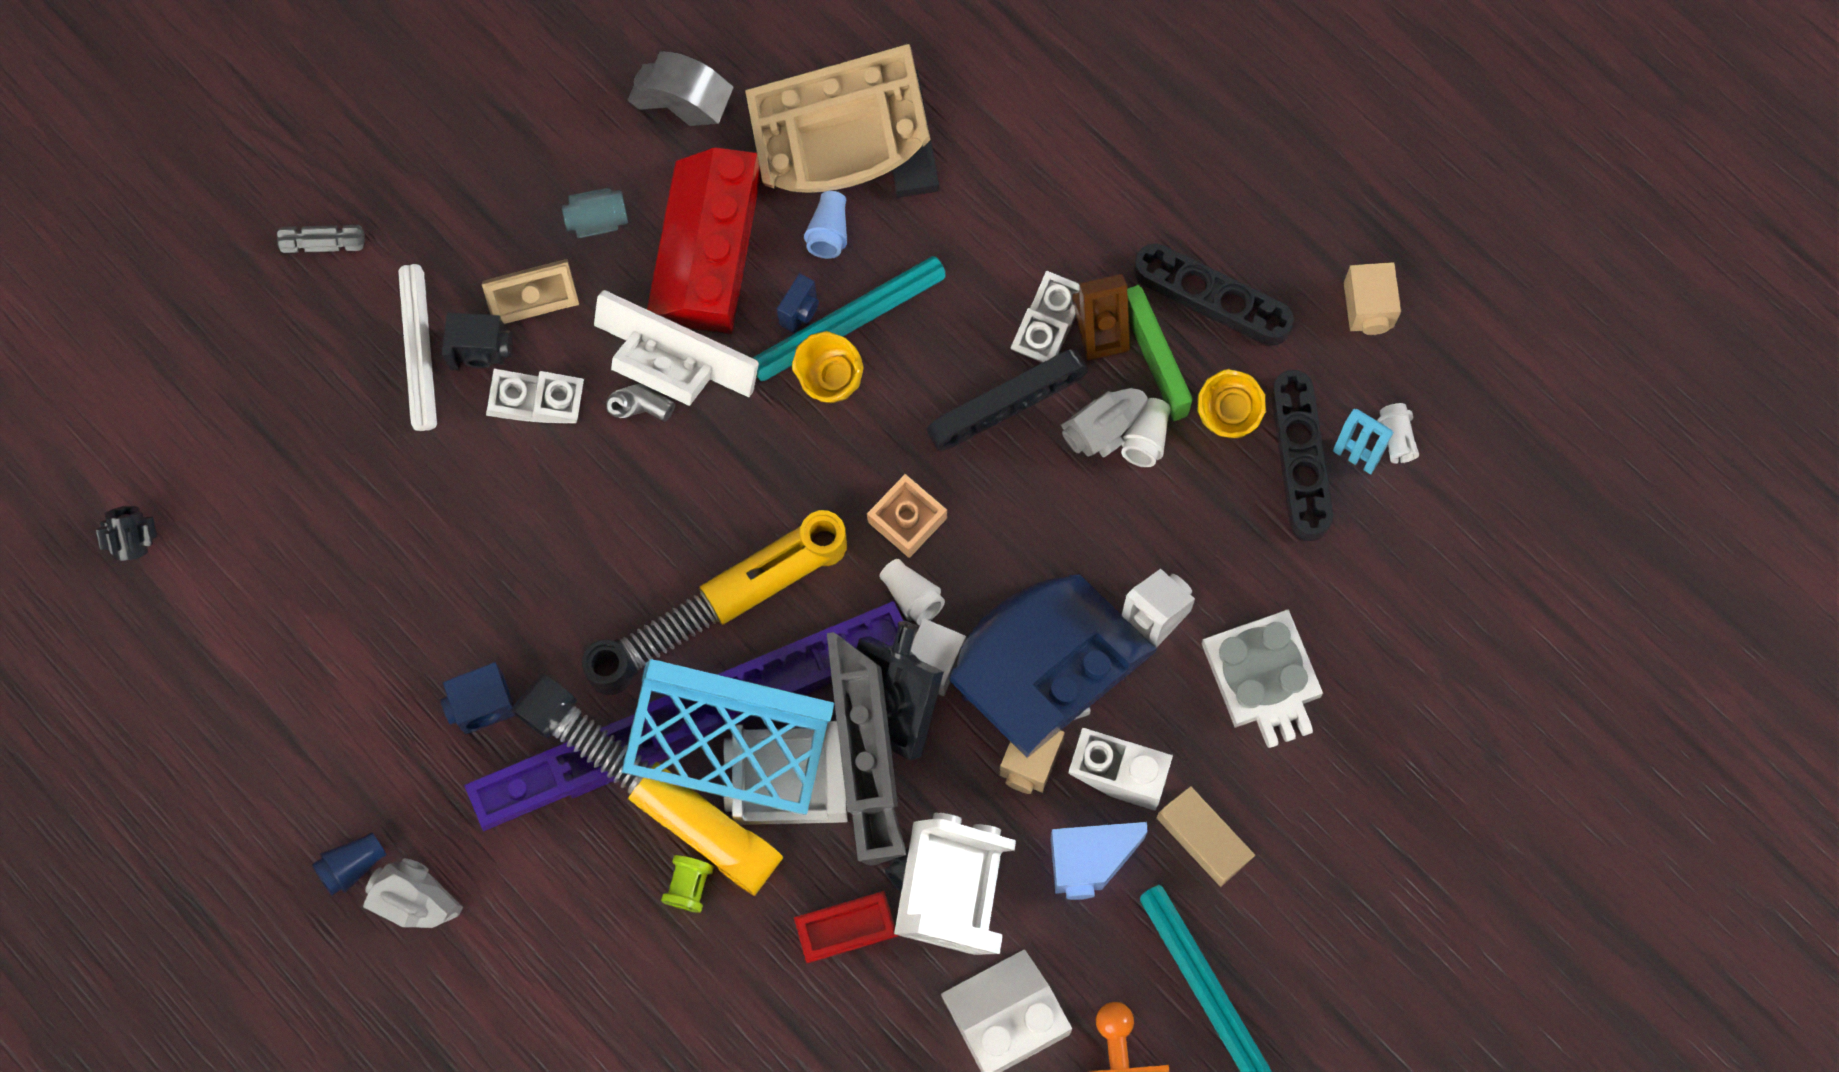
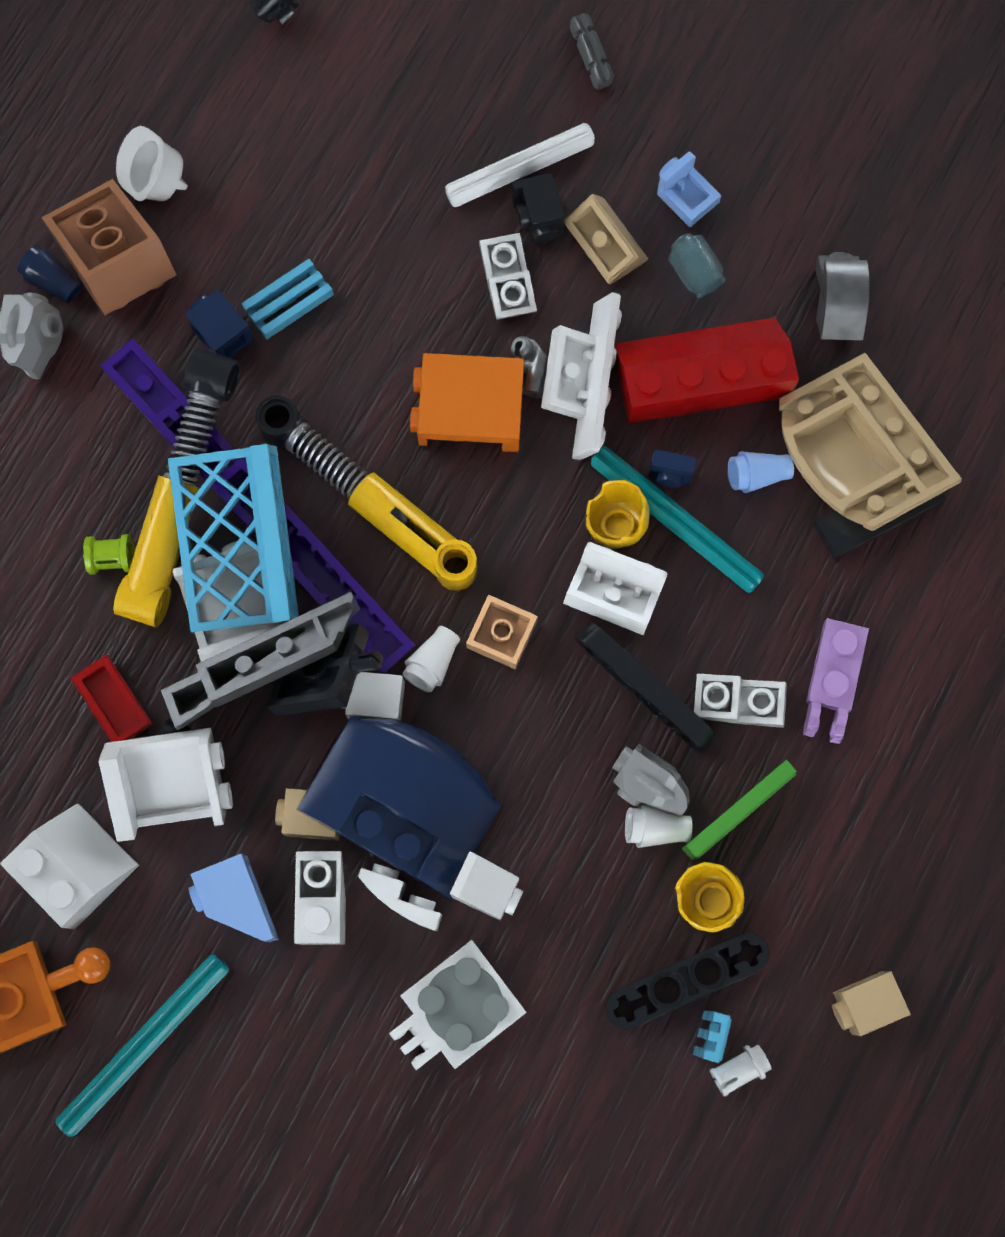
camera: 70 degrees right, 5 degrees up
reddish brown slope [1072,274,1130,361] -> none
black beam [1134,243,1294,346] -> none
tan slope [1157,786,1255,887] -> none
none -> nougat slope [42,179,177,315]
none -> white piece [116,126,188,201]
none -> medium azure tile [241,259,334,340]
none -> white slope [358,864,443,932]
none -> orange panel [410,353,524,452]
none -> white bracket [563,542,667,635]
none -> light blue bracket [657,151,721,227]
none -> lavender hinge [803,618,869,744]

